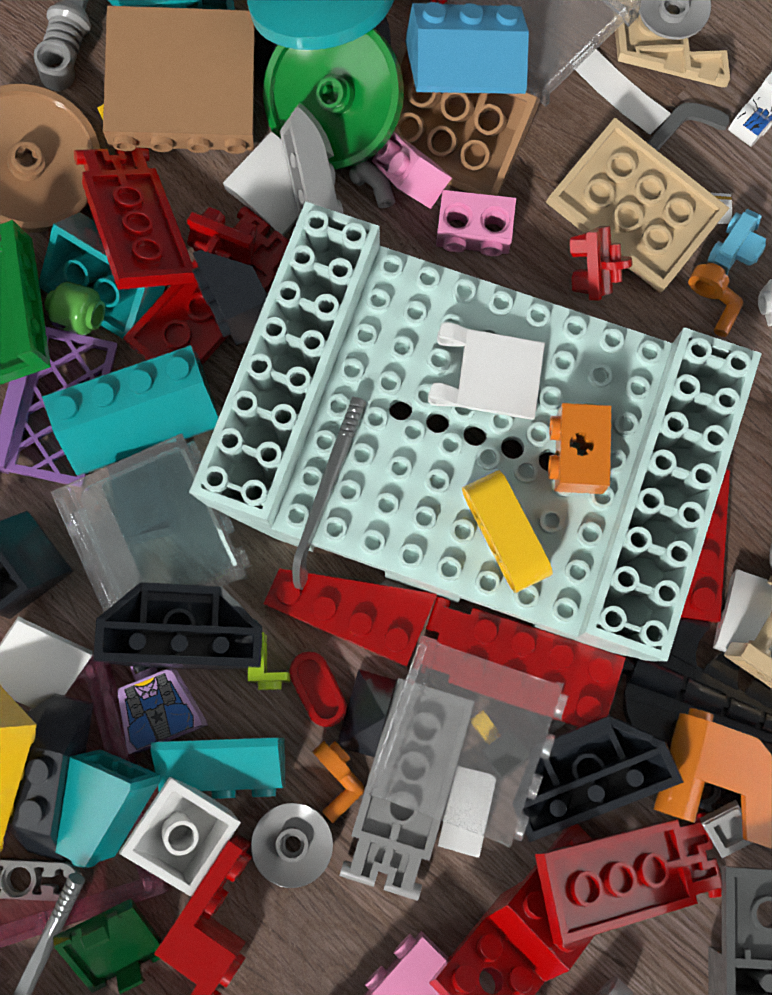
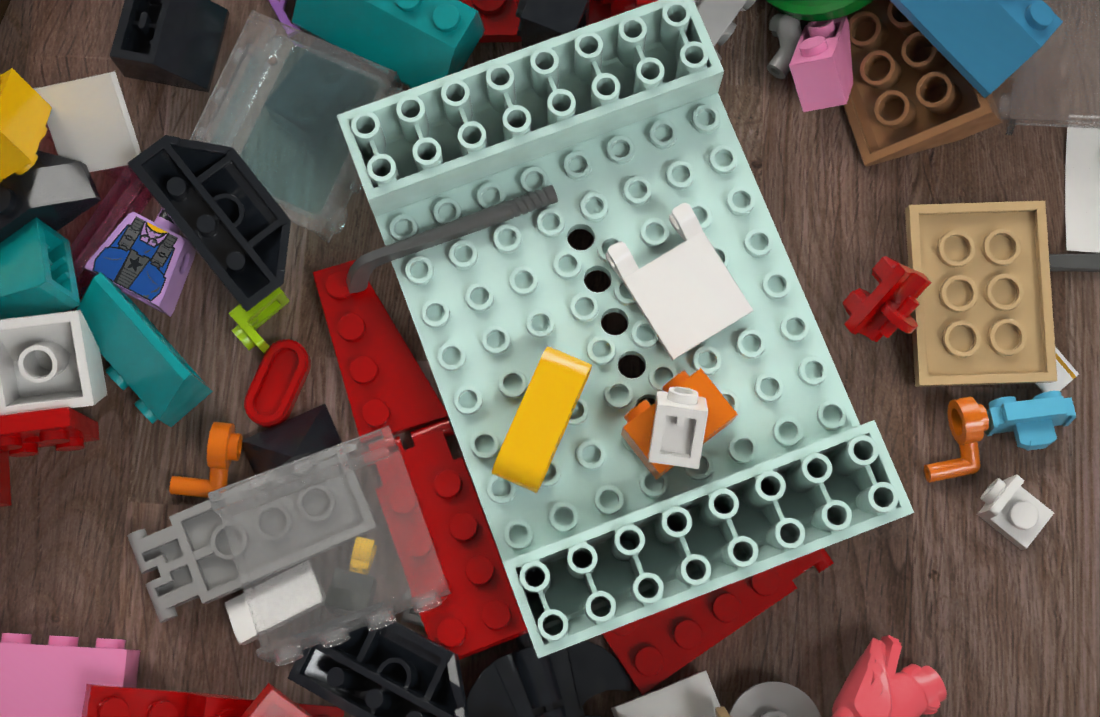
camera: 50 degrees right, 0 degrees up
light grey dish [251,803,333,888] -> none
bright pink brick [436,190,516,256] -> none
none -> white bracket [648,387,708,469]

